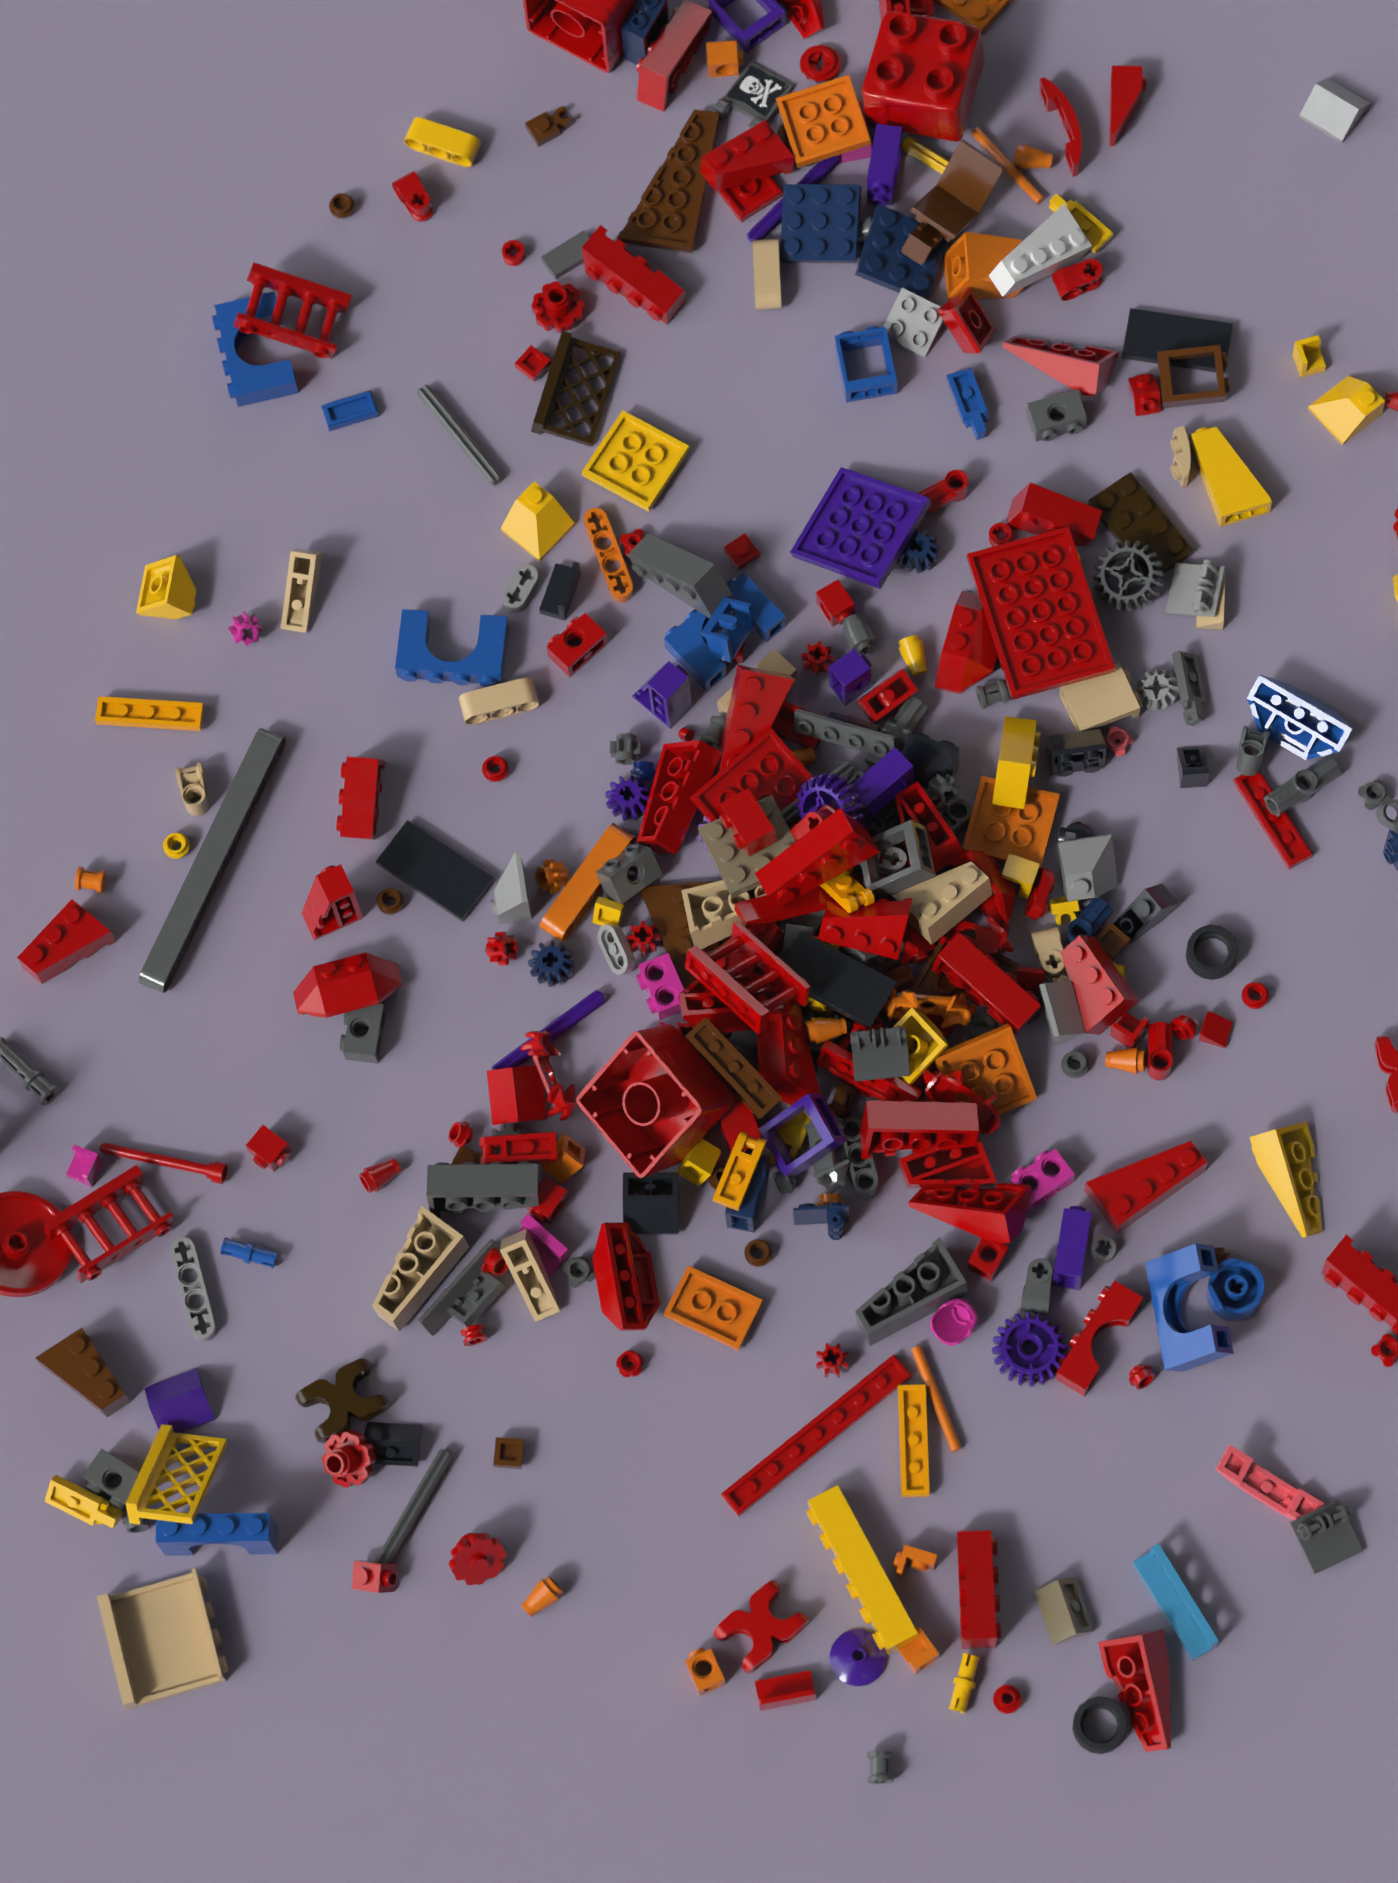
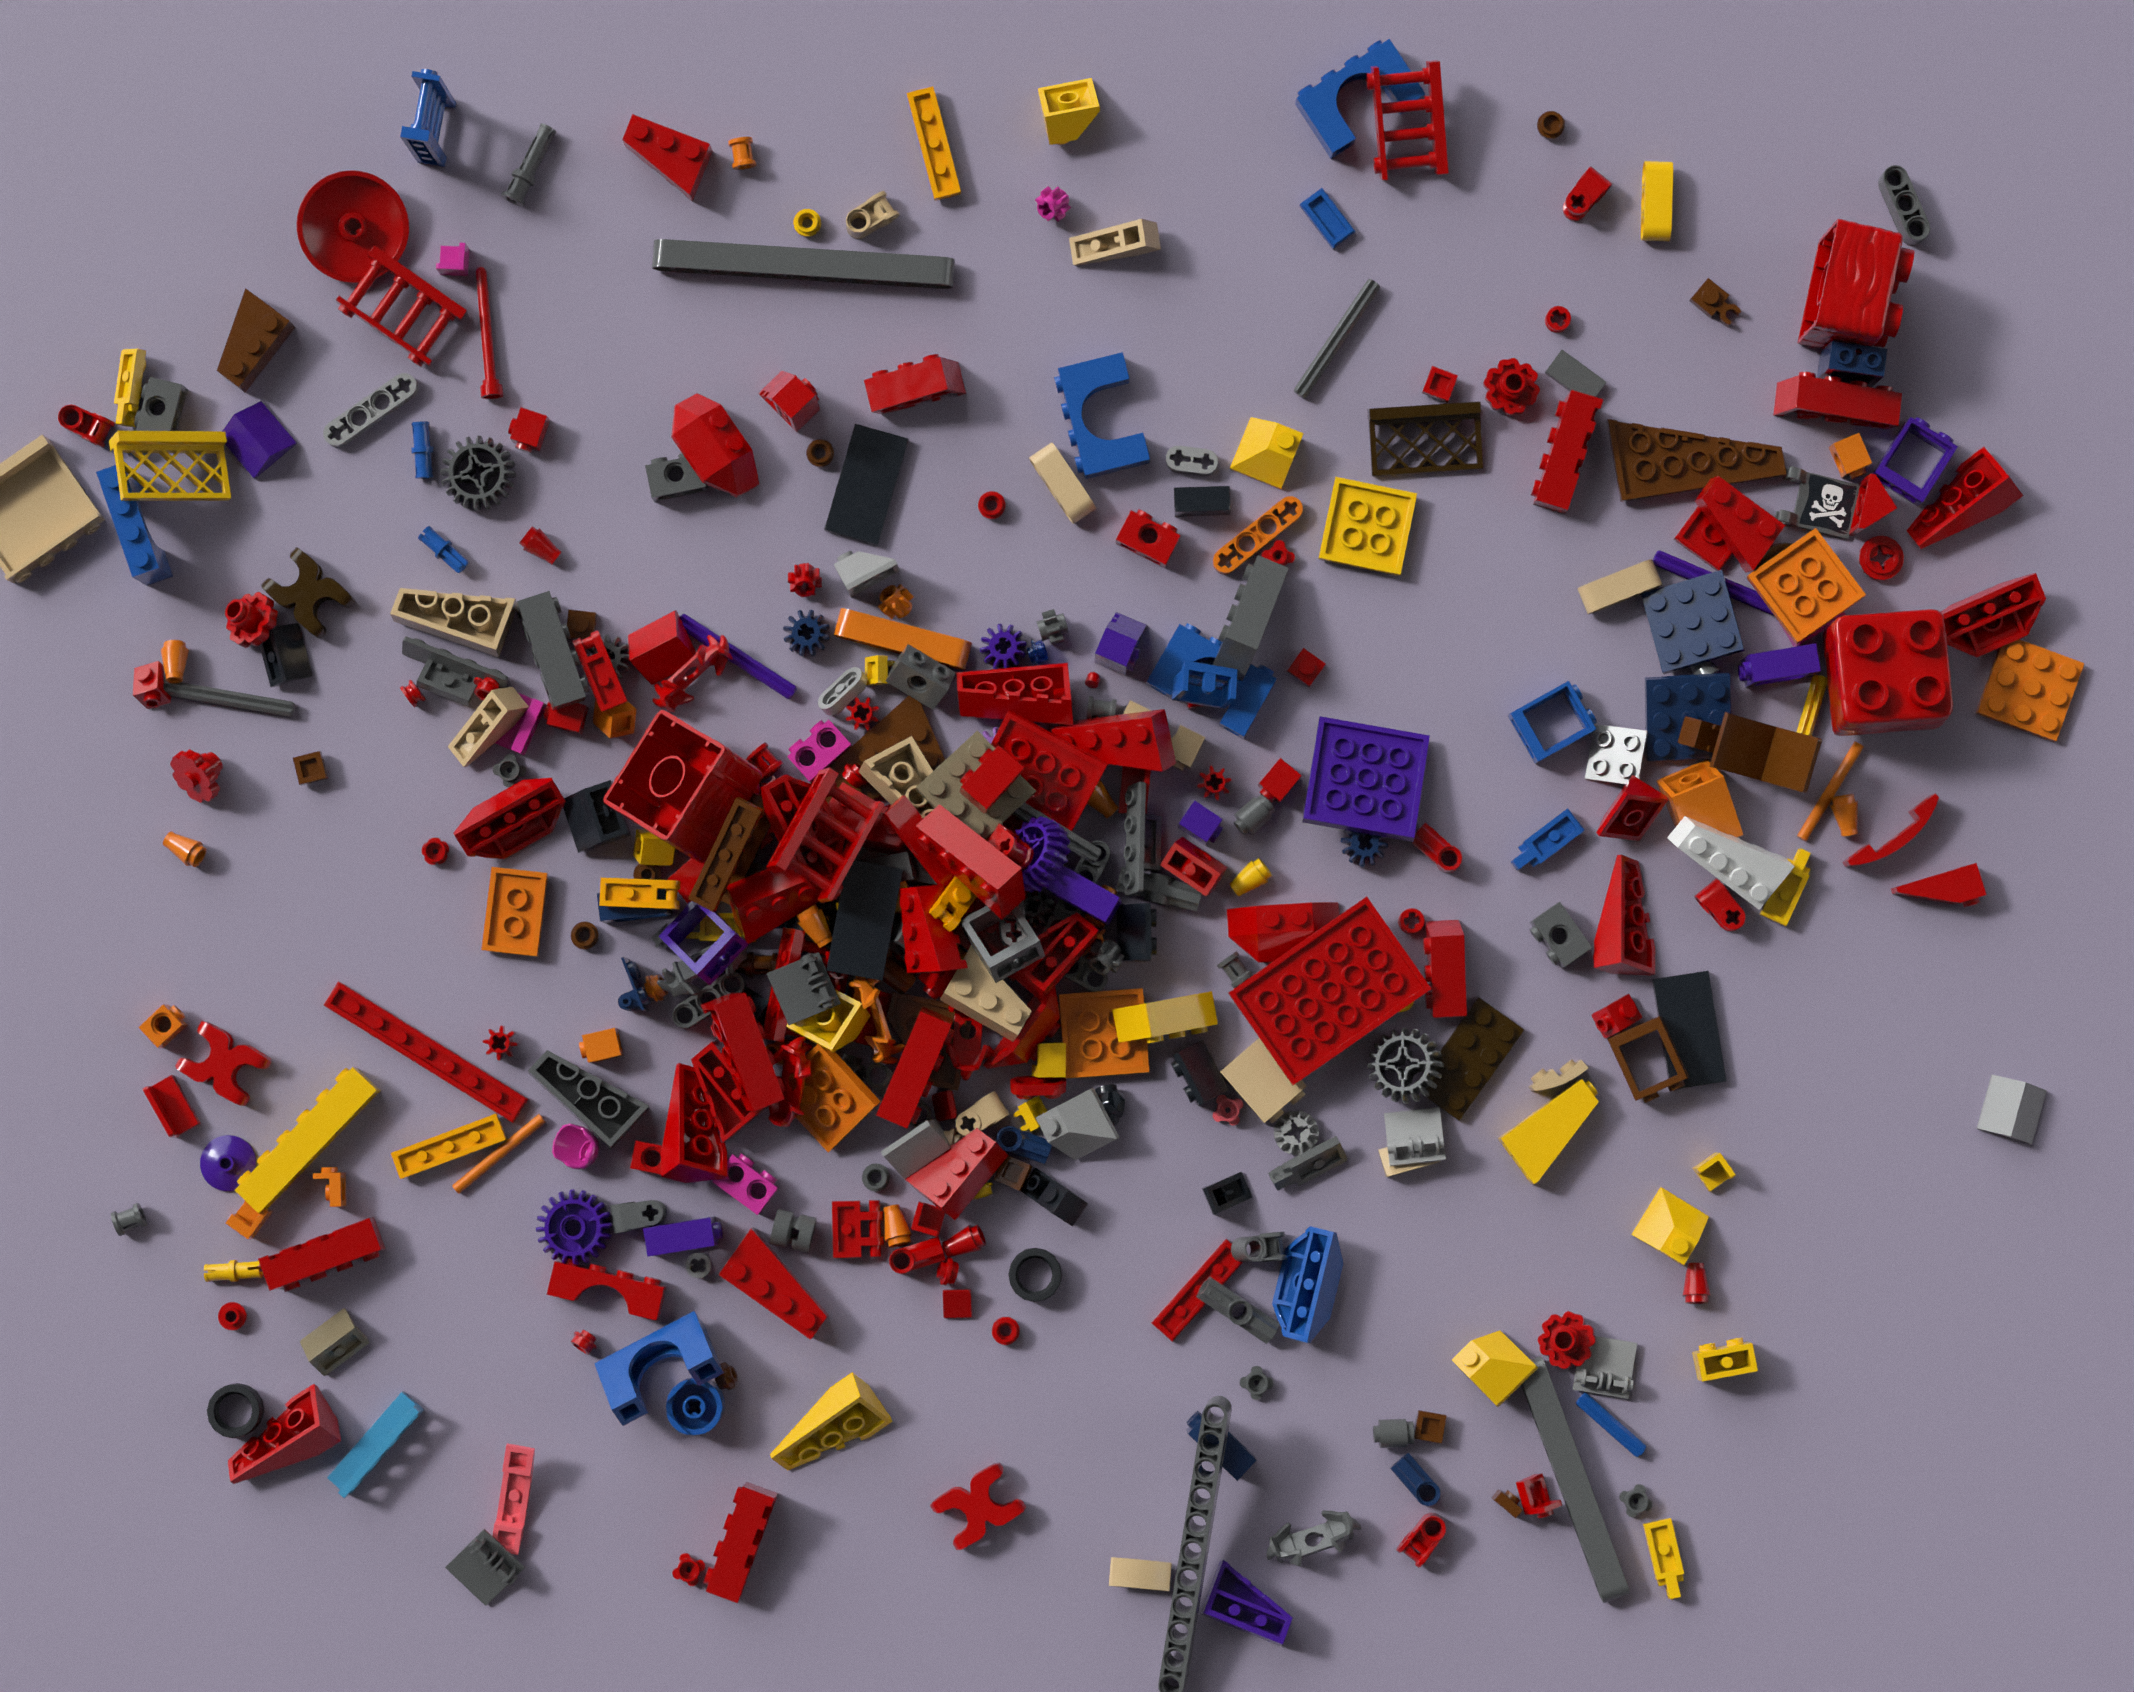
camera: 65 degrees right, 15 degrees up
red plate [449,1121,473,1148] -> none
none -> red piece [58,404,115,448]
none -> orange cone [161,640,189,683]
none -> blue axle [418,526,469,573]
none -> dark grey gear [440,435,516,511]
none -> orange brick [579,1028,624,1063]
none -> dark grey wheel [770,1209,817,1253]
none -> red plate [832,1200,884,1258]
none -> red cone [942,1225,986,1257]
none -> red slope [1849,473,1897,537]

